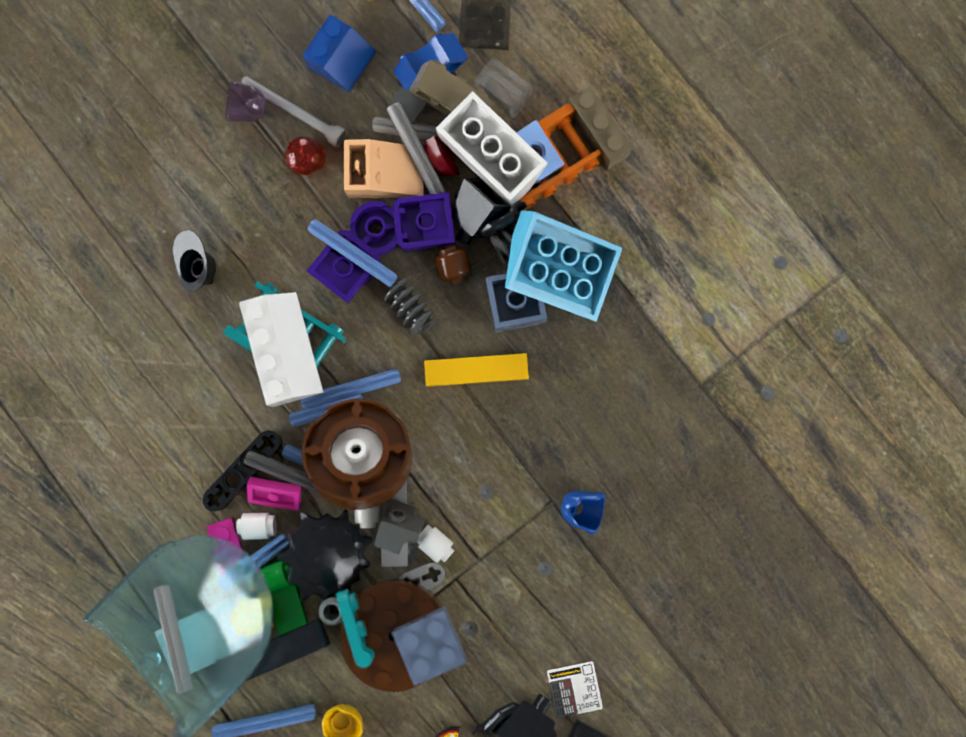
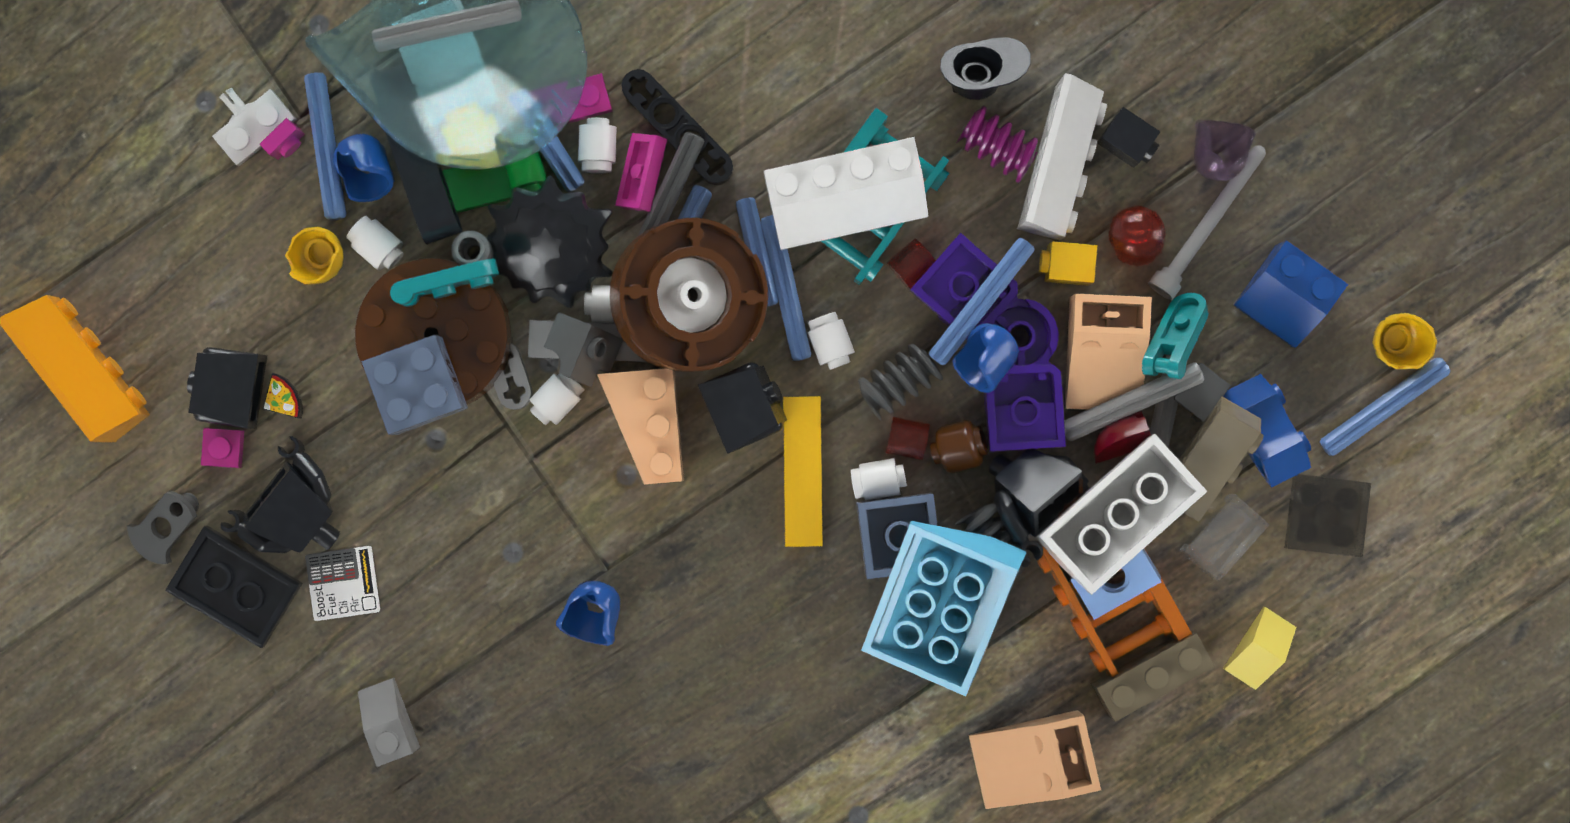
camera: 90 degrees right, 5 degrees up
none -> blue hair [333,134,395,202]
none -> white brick [346,216,404,271]
none -> light grey slope [358,678,420,767]
none -> light nougat wedge [597,368,684,485]
none -> black torso [698,362,787,454]
none -> white brick [808,312,855,370]
none -> white brick [851,458,907,501]
none -> clear red brick [885,416,930,460]
none -> clear red brick [886,238,936,291]
none -> blue hair [952,323,1019,393]
none -> magenta piece [956,105,1039,184]
none -> light nougat slope [968,710,1101,809]
none -> white slope [1017,73,1107,241]
none -> yellow brick [1039,241,1097,286]
none -> black brick [1097,107,1160,168]
none -> teal plate [1142,293,1209,379]
none -> light yellow slope [1223,606,1297,690]

